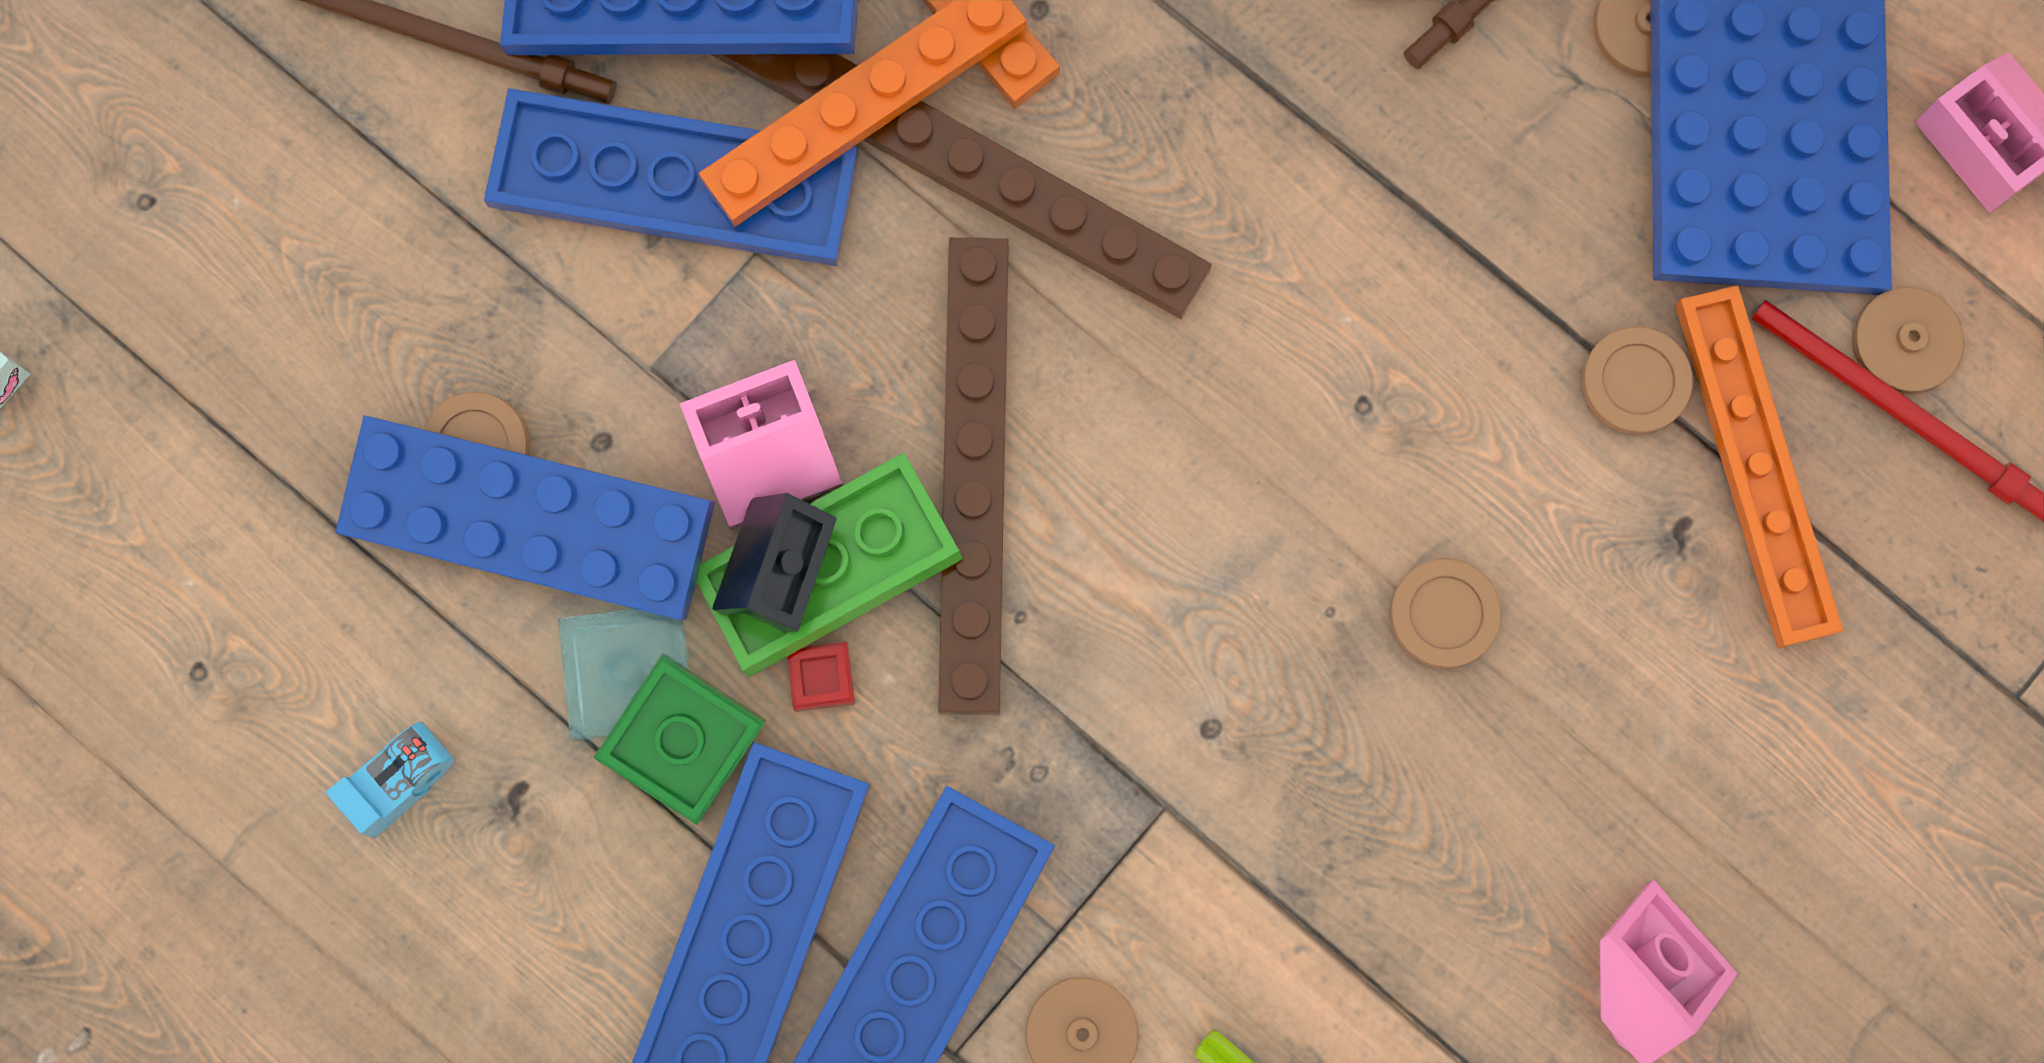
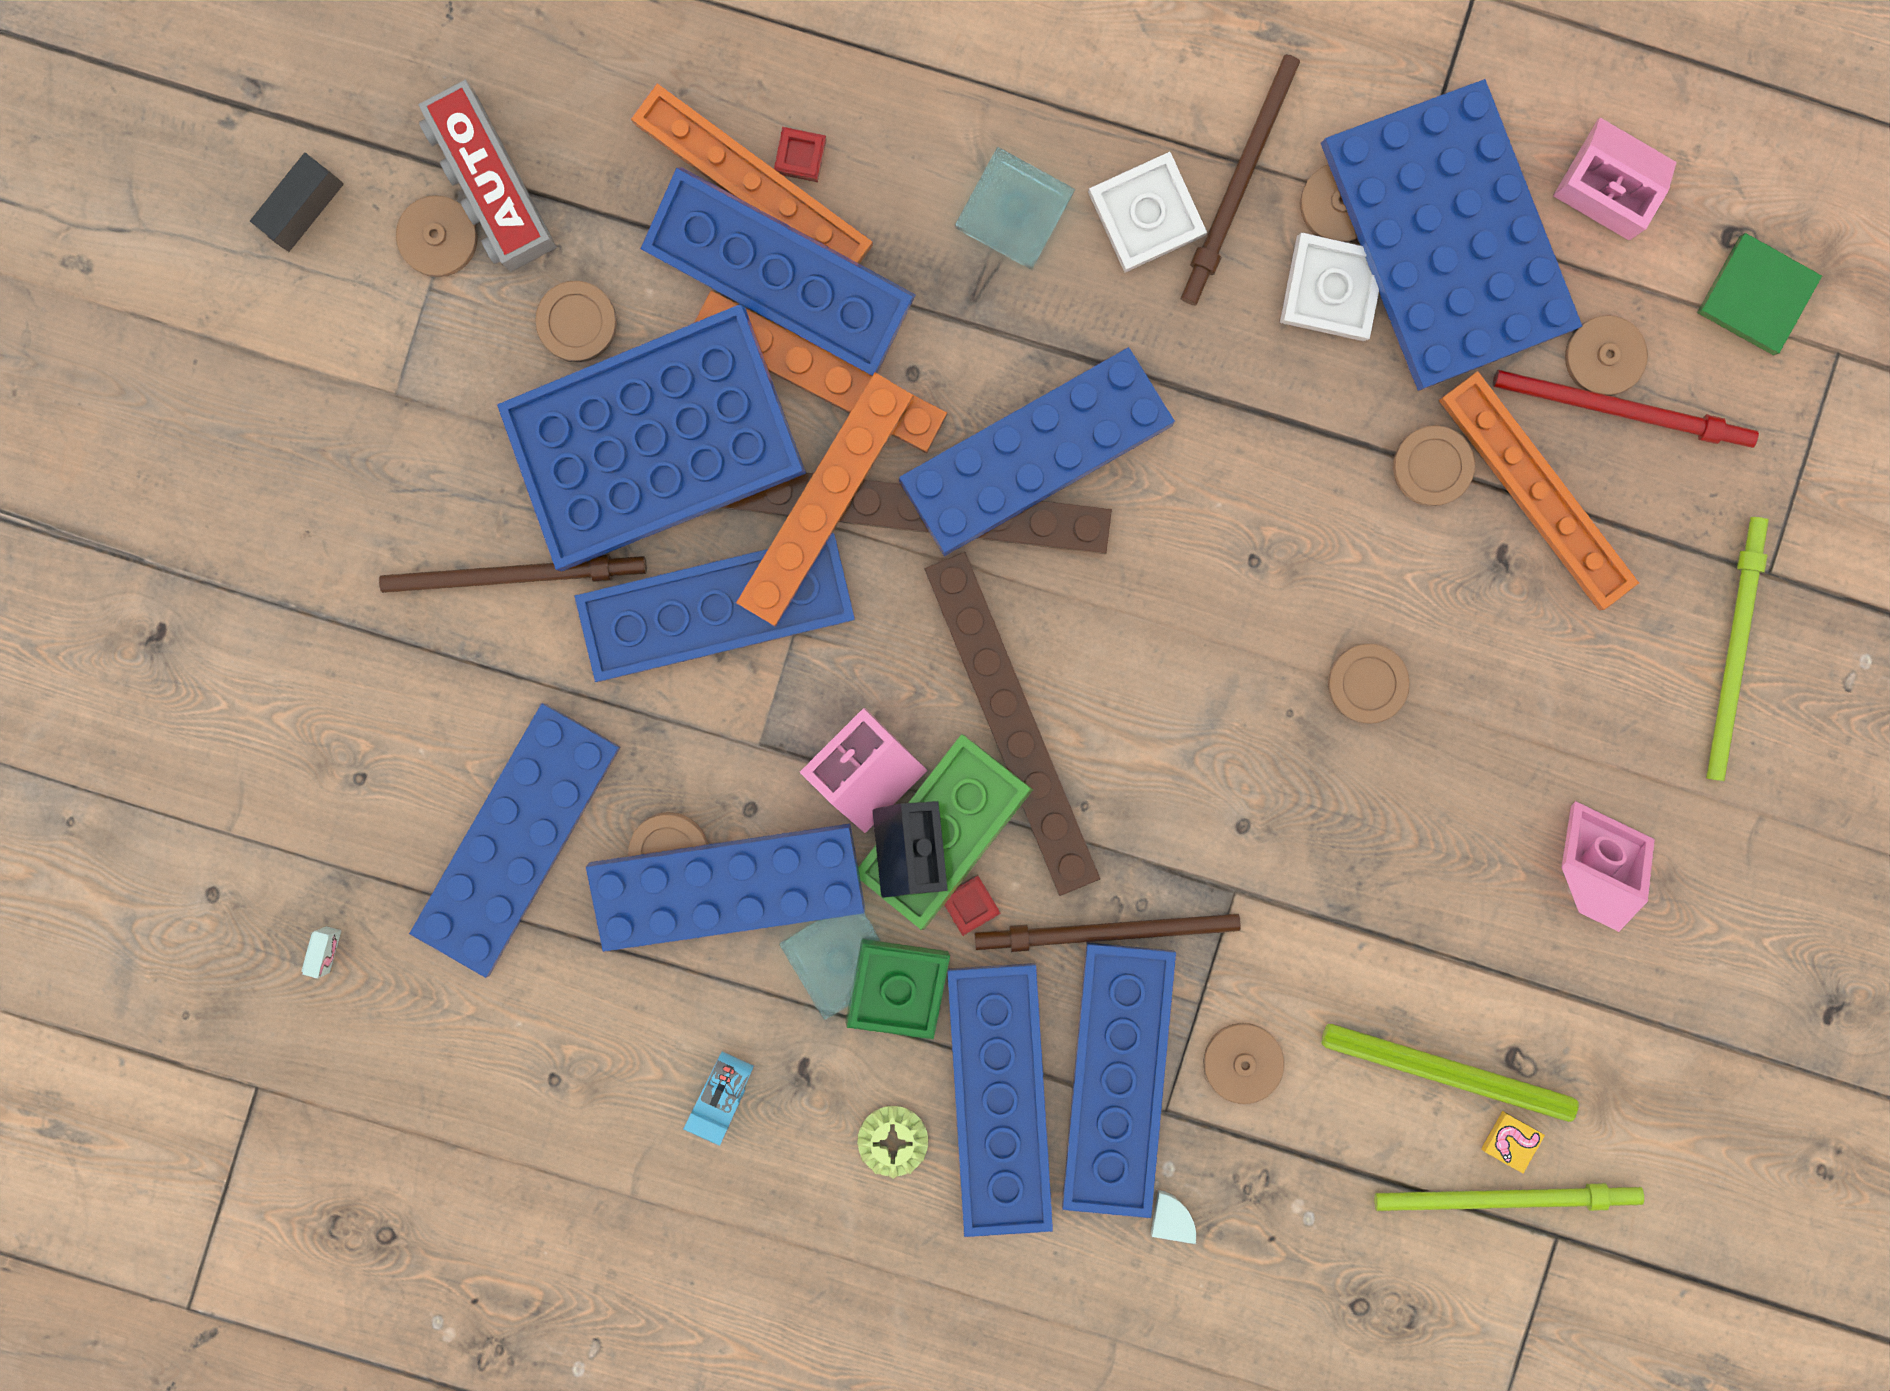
camera: 20 degrees left, 10 degrees up
none -> blue plate [409,703,621,978]
none -> yellowish green gear [857,1106,928,1179]
none -> blue plate [899,347,1175,557]
none -> reddish brown bar [974,914,1241,952]
none -> white plate [1280,233,1379,341]
none -> lime bar [1706,517,1769,781]

